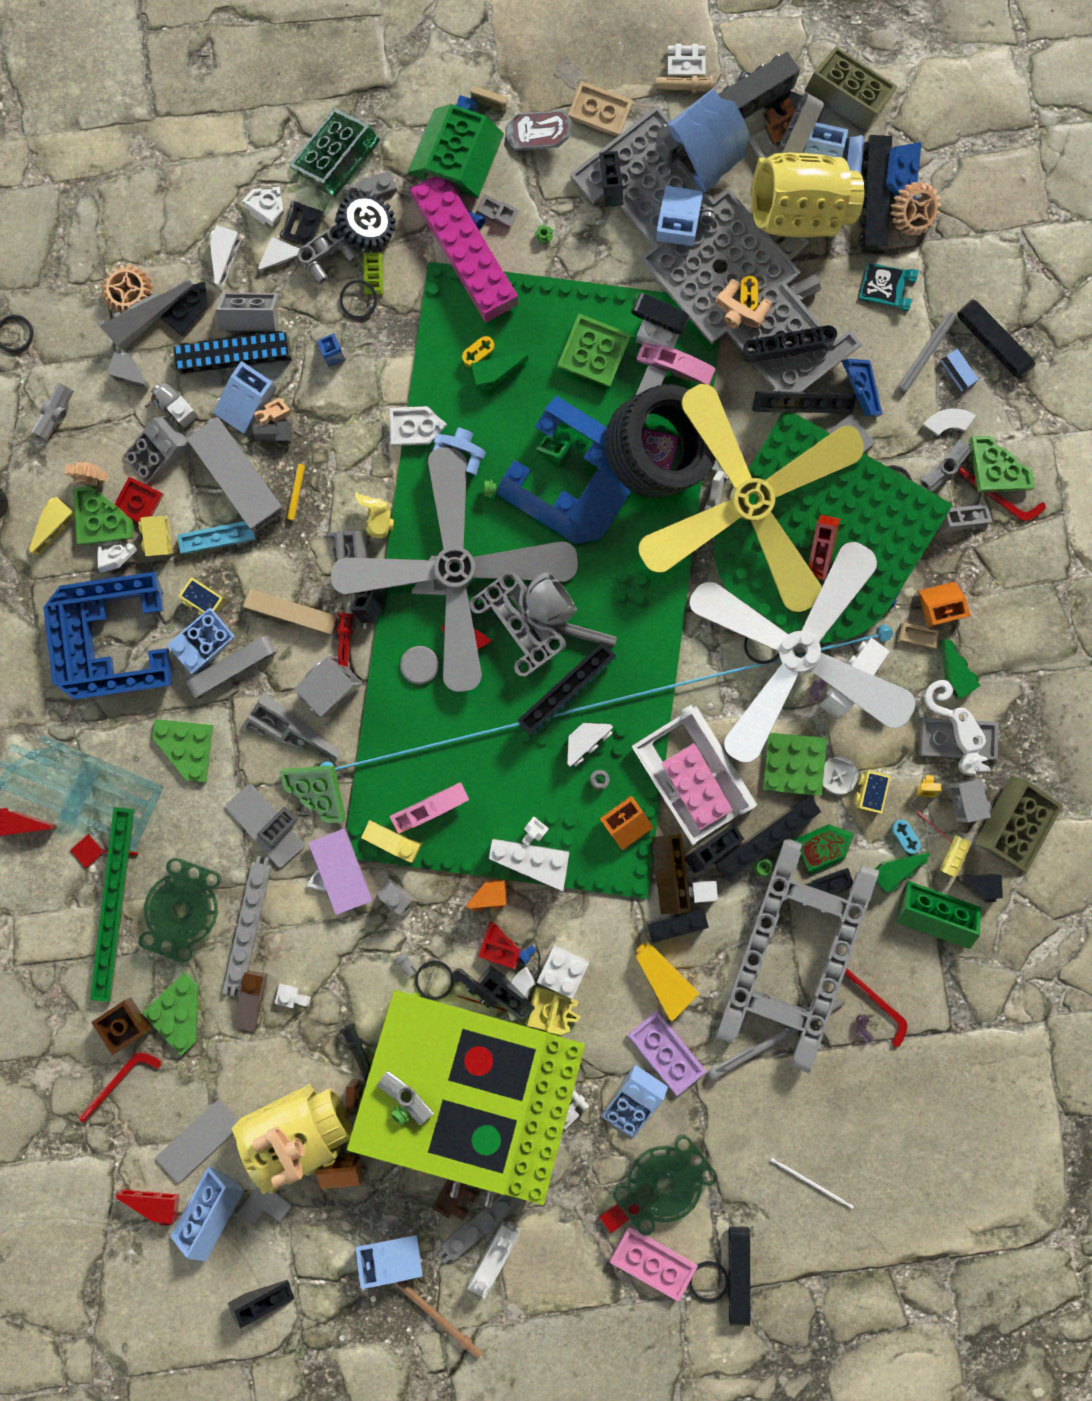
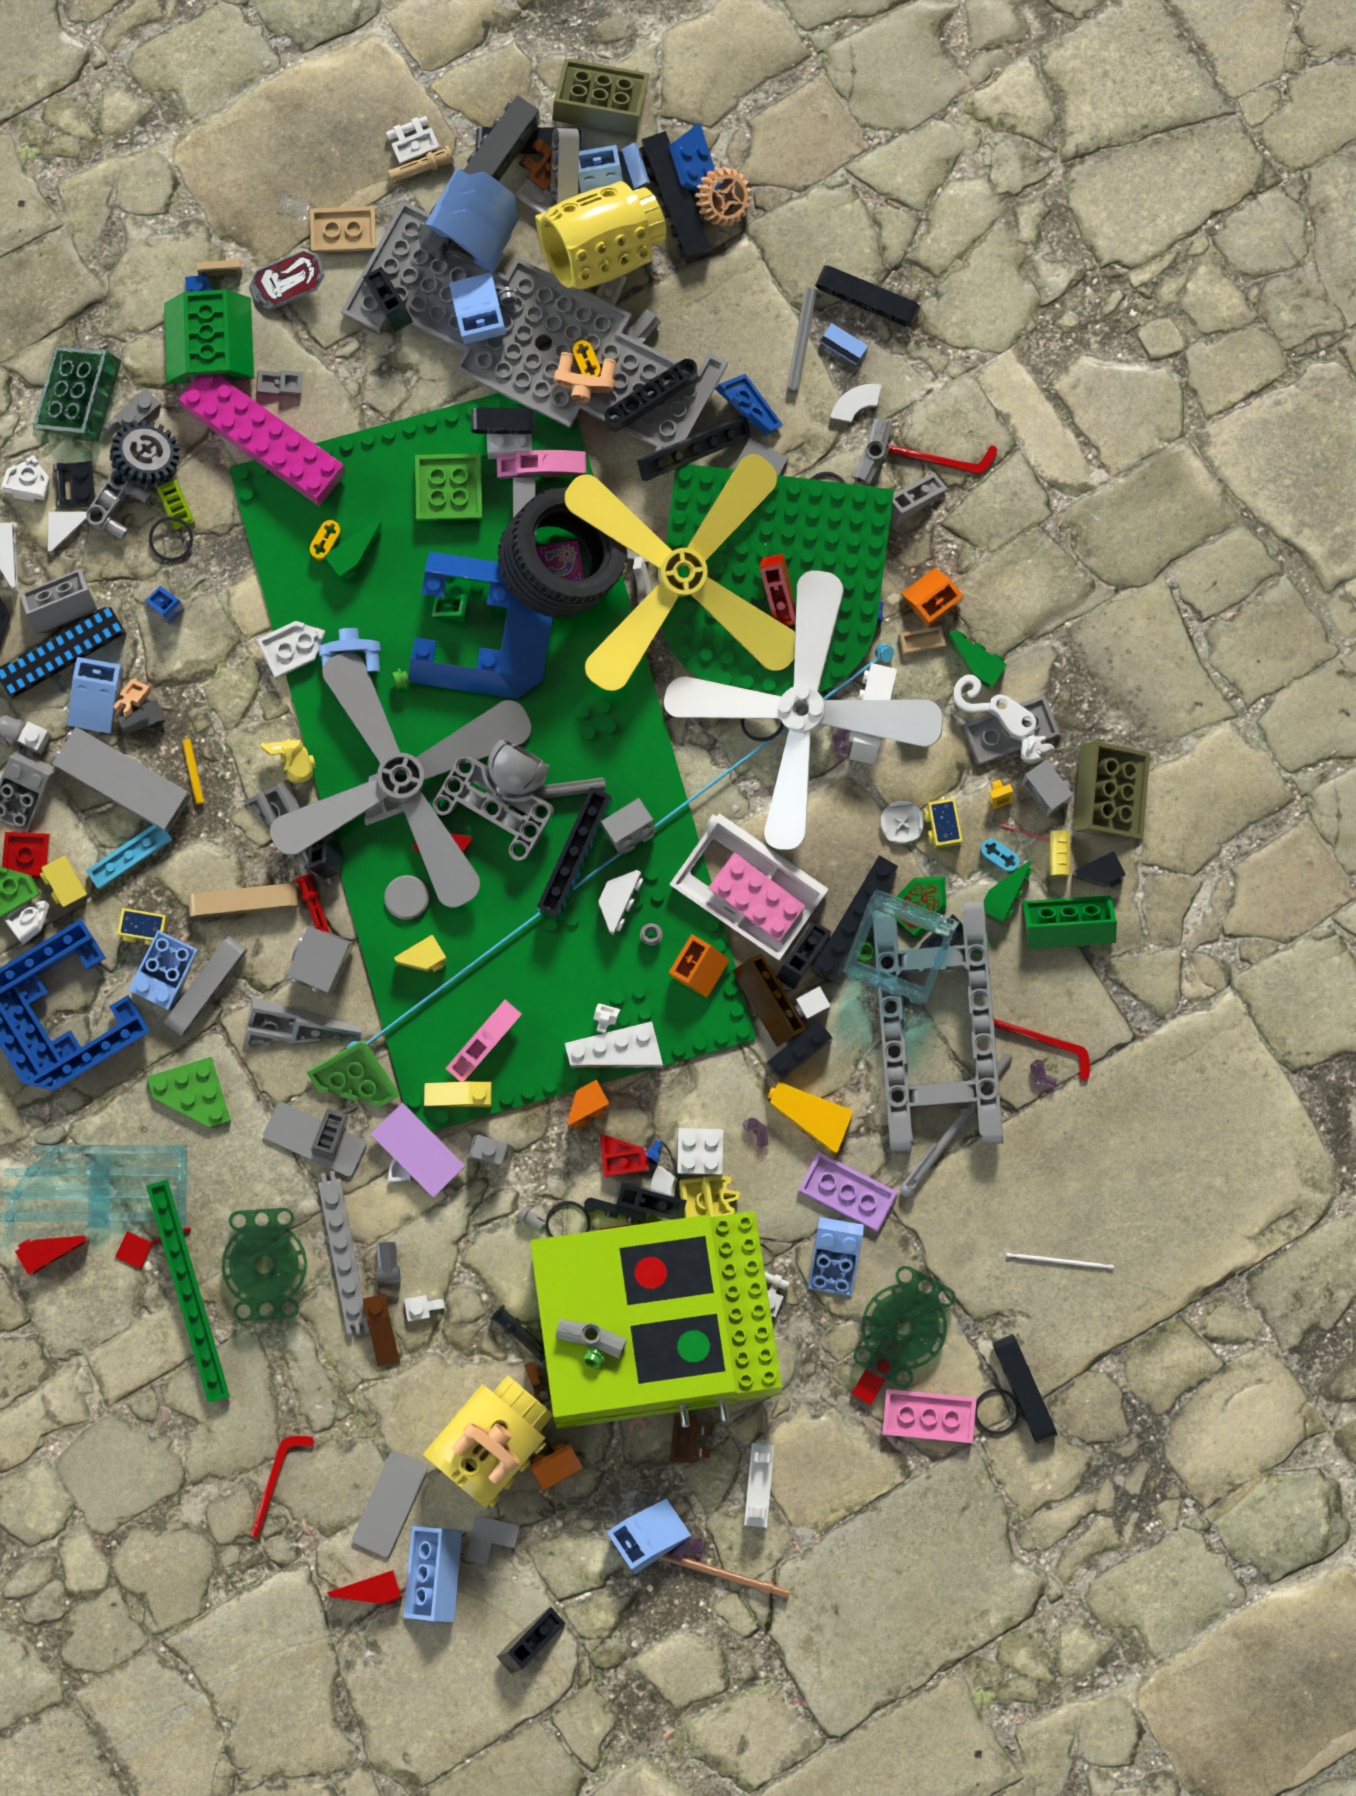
camera: 30 degrees left, 5 degrees down
reddish brown brick [91,997,152,1055] -> none
bright green plate [142,972,199,1056] -> none
light grey hinge [437,1169,557,1263] -> none
blue piece [468,210,486,230] -> none
bright green plate [535,225,553,244] -> none
bright green plate [763,733,827,796] -> none
flag [859,263,919,311] -> none
bright green plate [969,436,1035,493] -> none
none -> dark grey piece [376,1242,401,1288]
none -> light yellow slope [394,935,447,972]
none -> light grey brick [601,798,657,854]
none -> clear purple arm [672,1538,706,1561]
none -> arm [743,1117,769,1147]
none -> clear light blue windscreen [842,889,959,1005]

